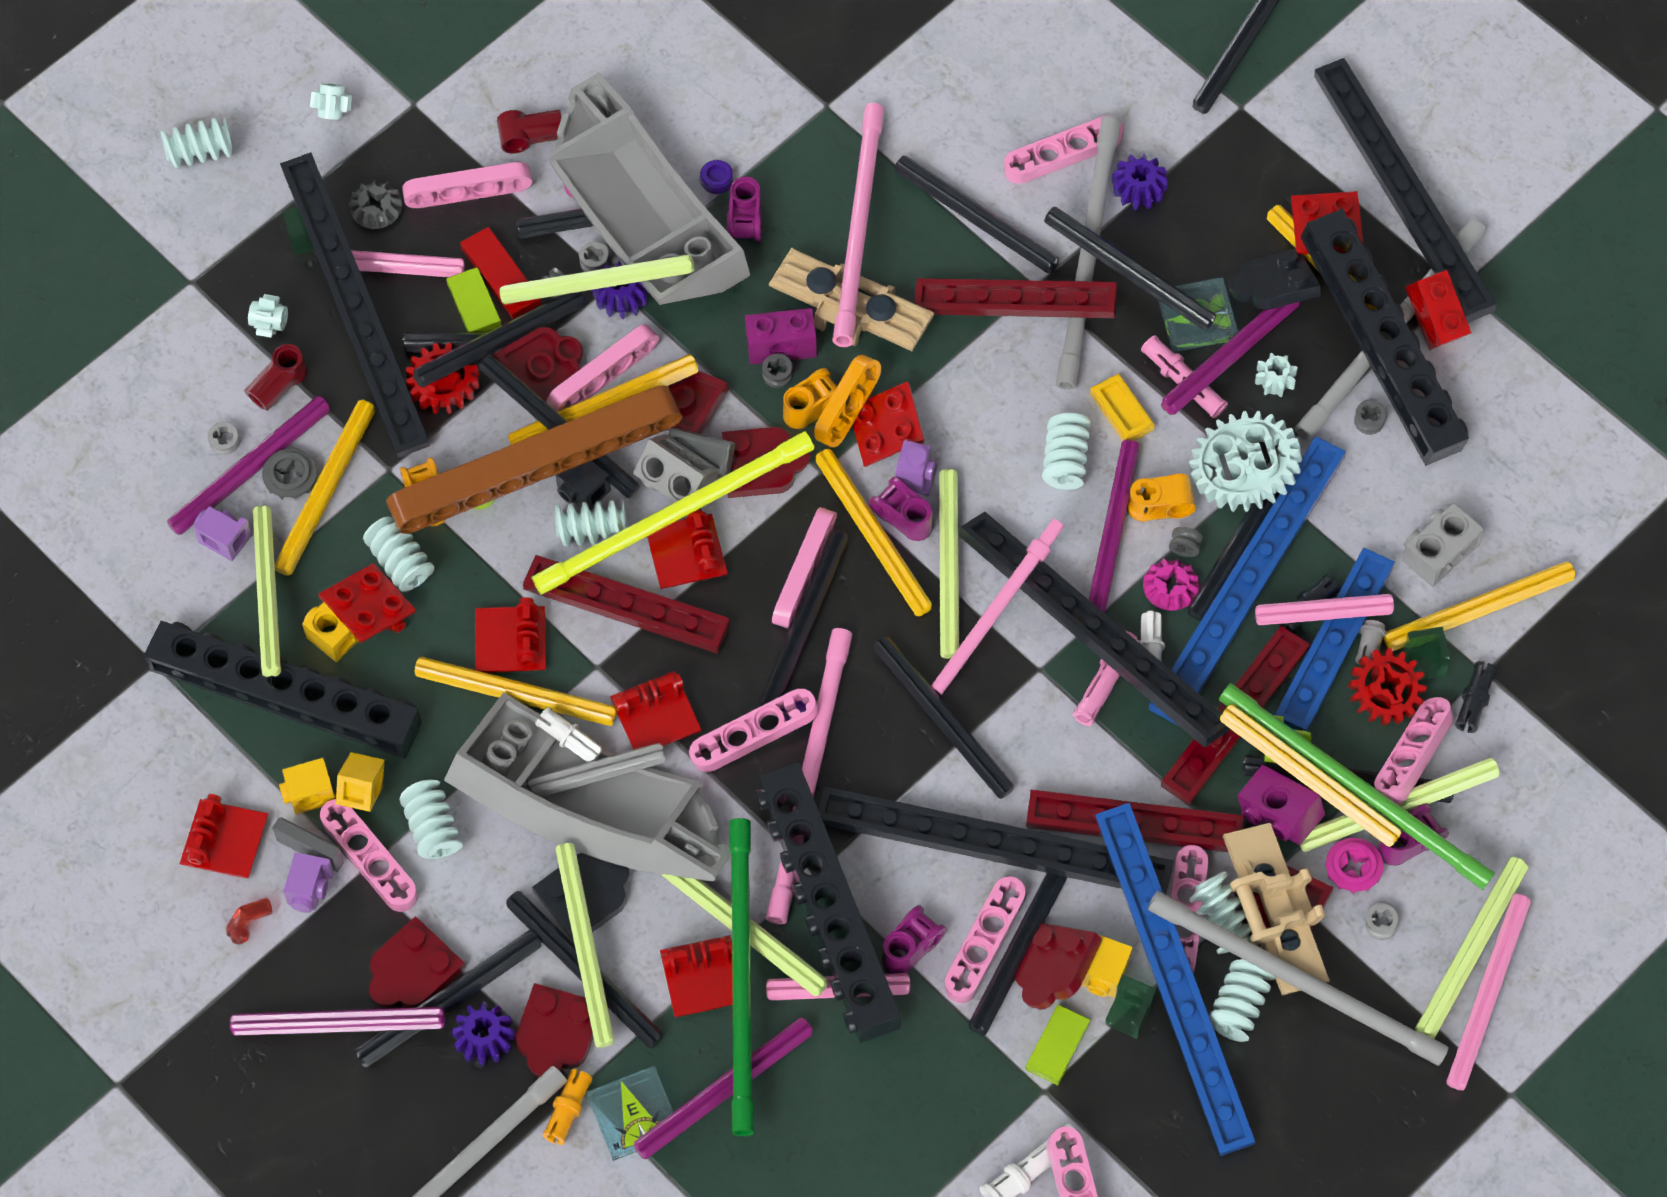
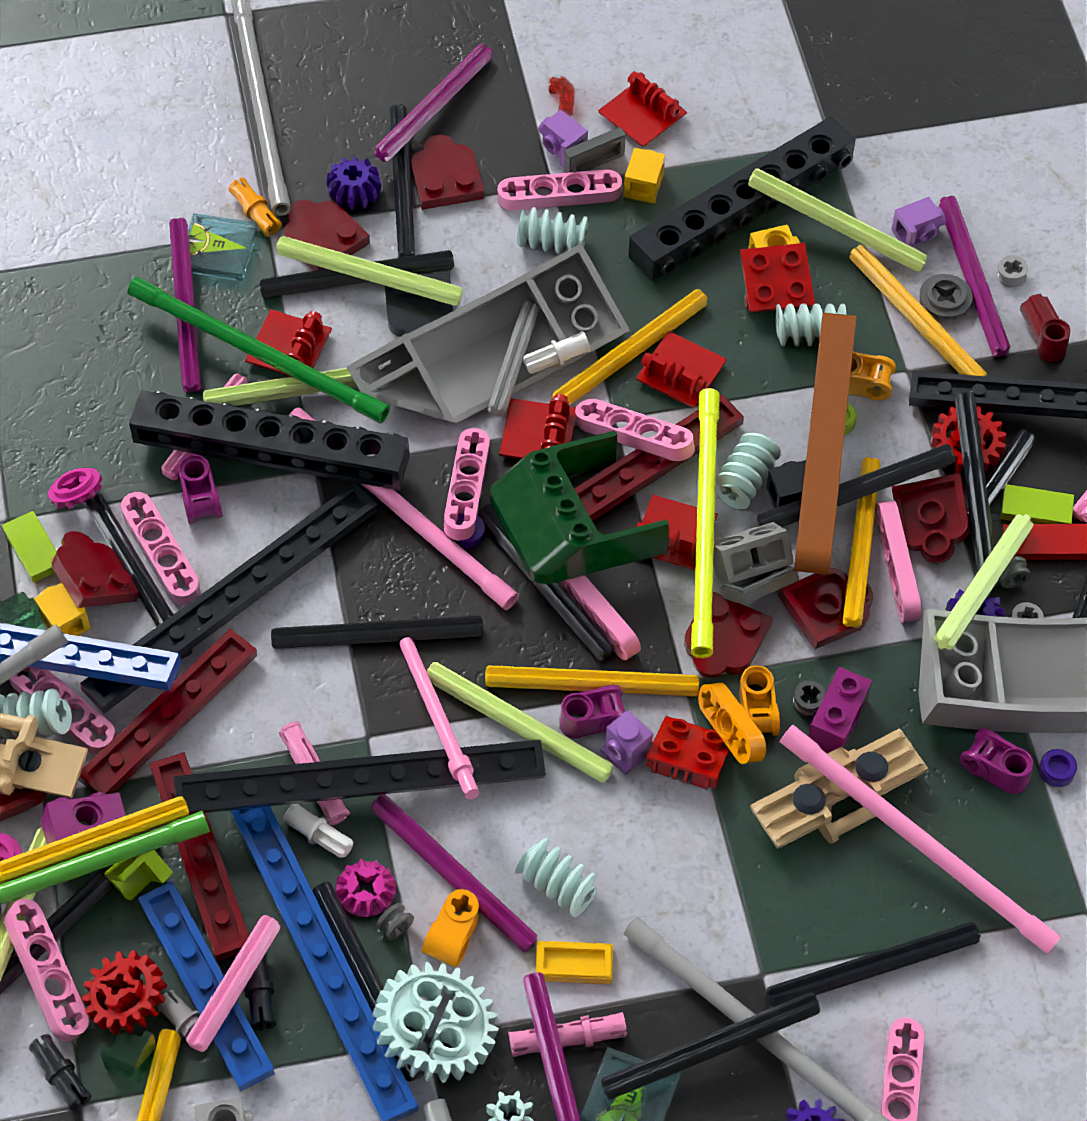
camera: 120 degrees right, 5 degrees down
yellow brick [336,752,385,812] -> none
dark red plate [914,278,1118,318] -> none
none -> dark pink gear [48,468,103,508]
none -> dark green windscreen [490,431,669,585]
none -> bright pink beam [575,399,695,461]

